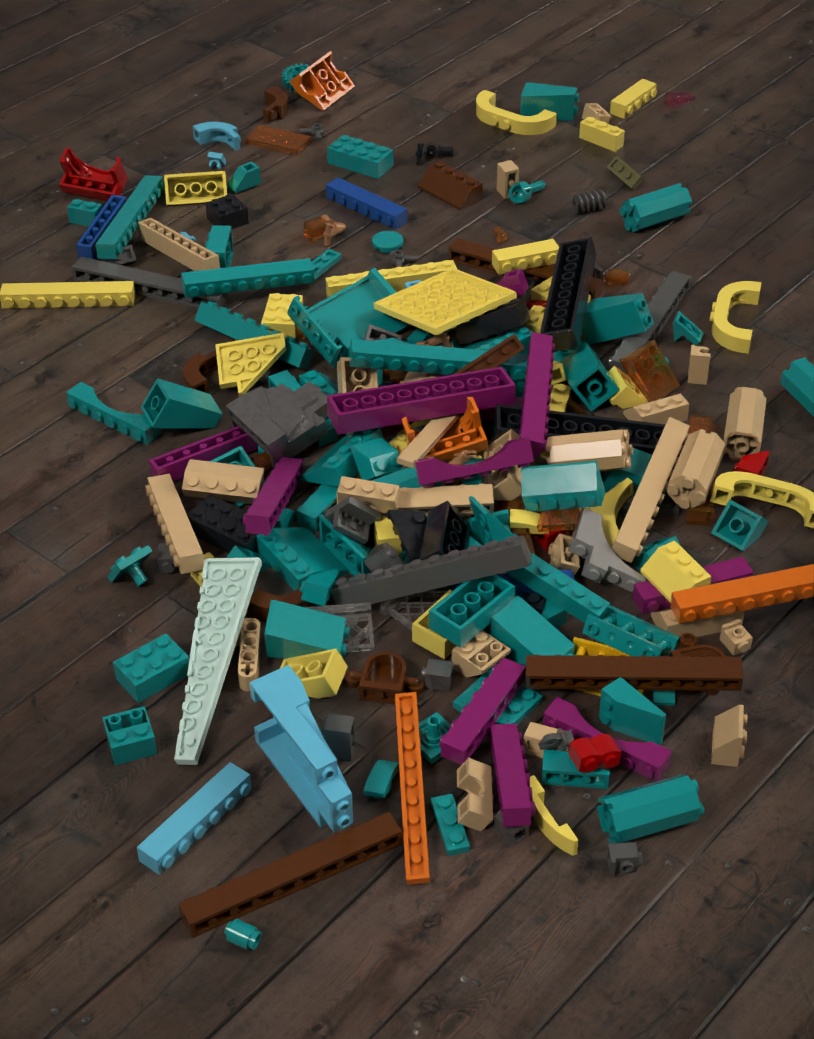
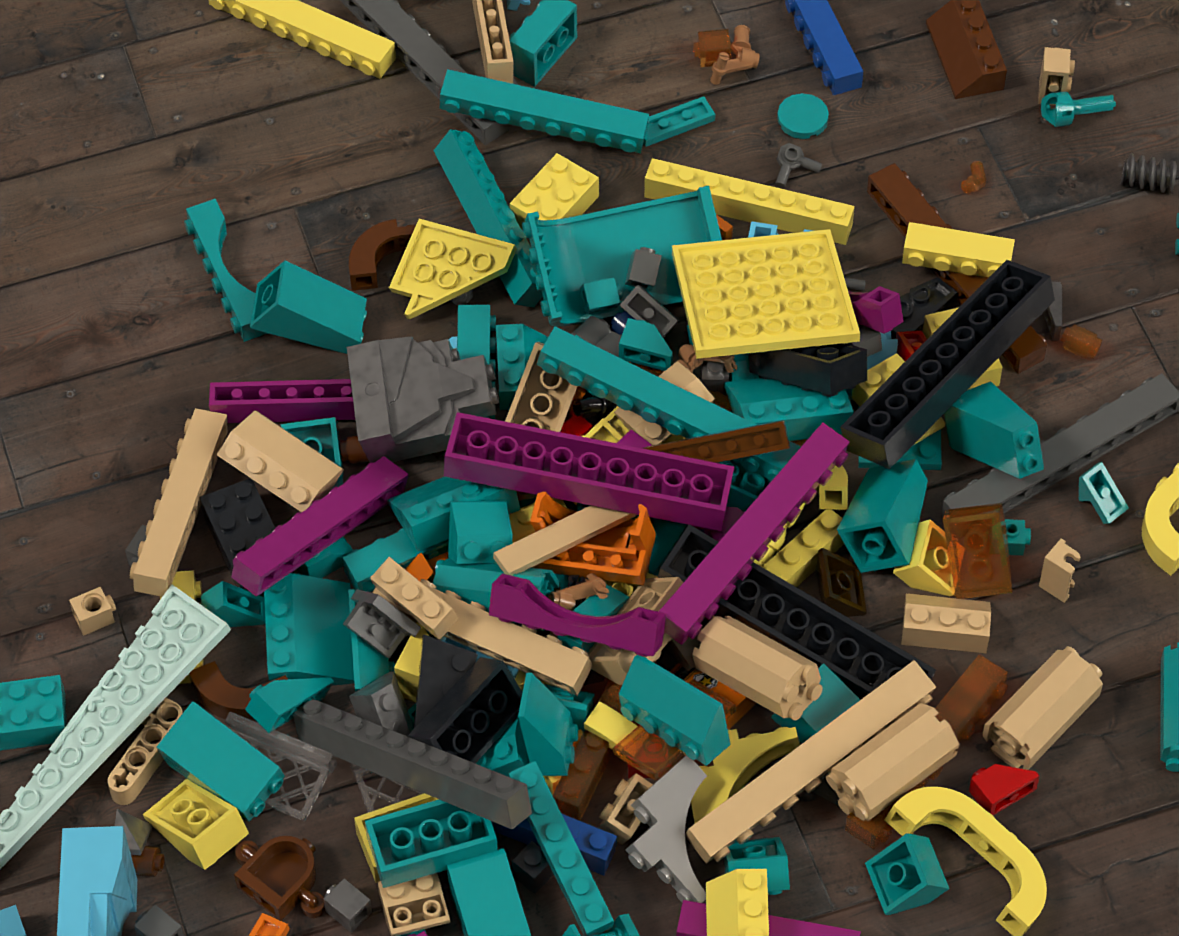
camera: 30 degrees right, 15 degrees up
teal plate [107,545,153,587] -> none
teal slope [542,598,568,628] -> none
none -> tan brick [69,587,116,636]
none -> dark grey brick [625,247,662,291]

